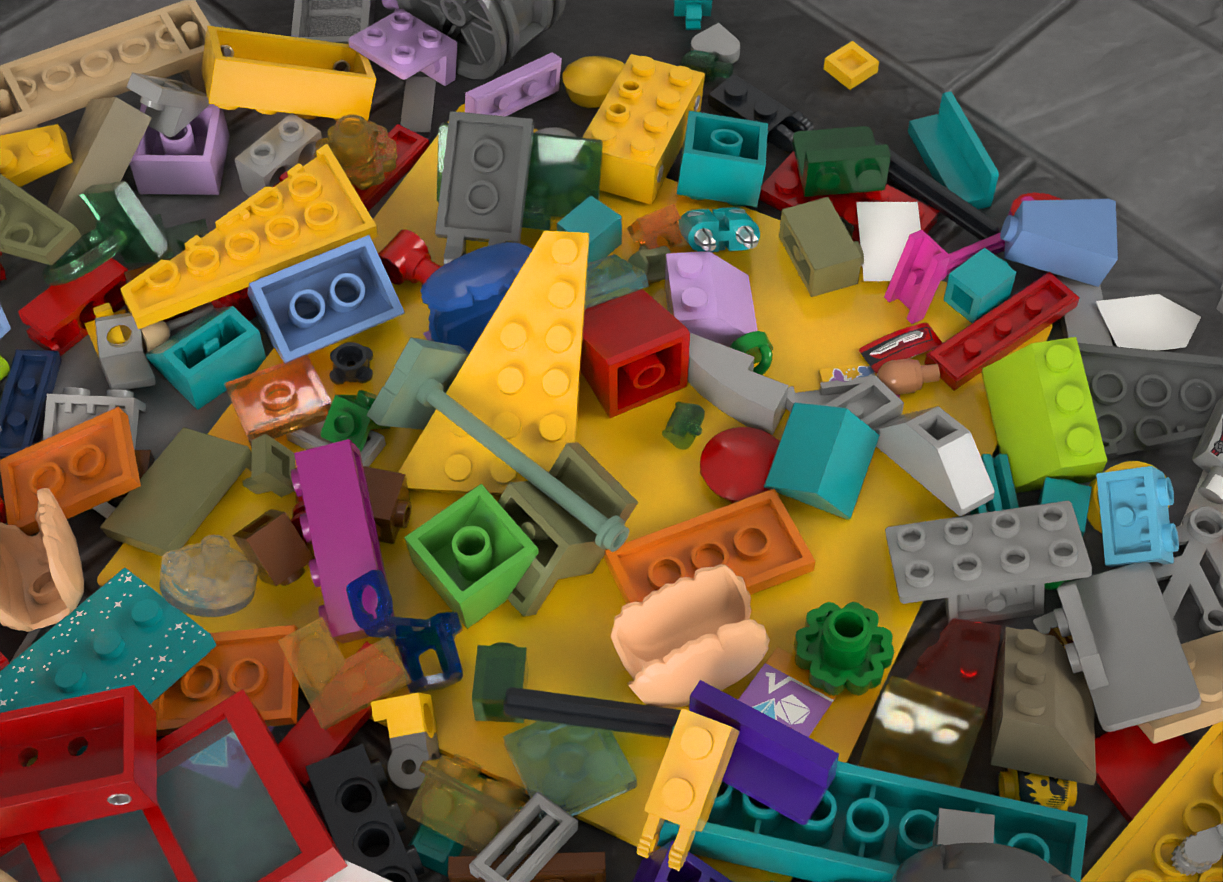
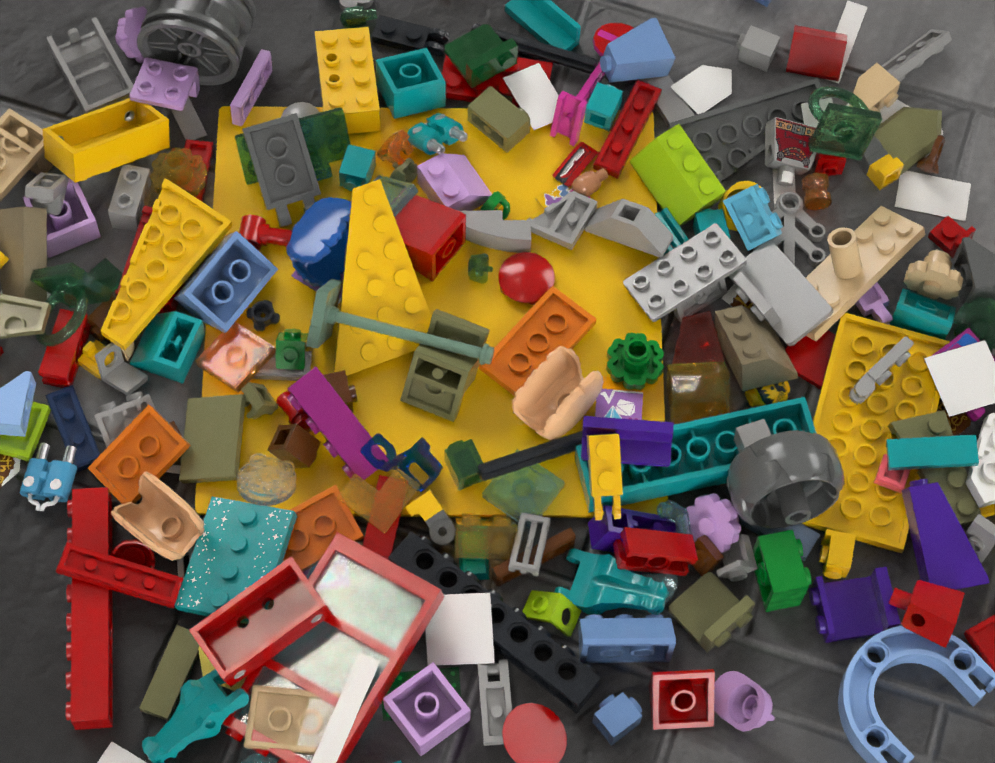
camera: 30 degrees left, 10 degrees up
bright green slope [404,484,539,629] -> none
yellow hat [562,56,625,108] -> none
teal slope [764,402,880,520] -> none

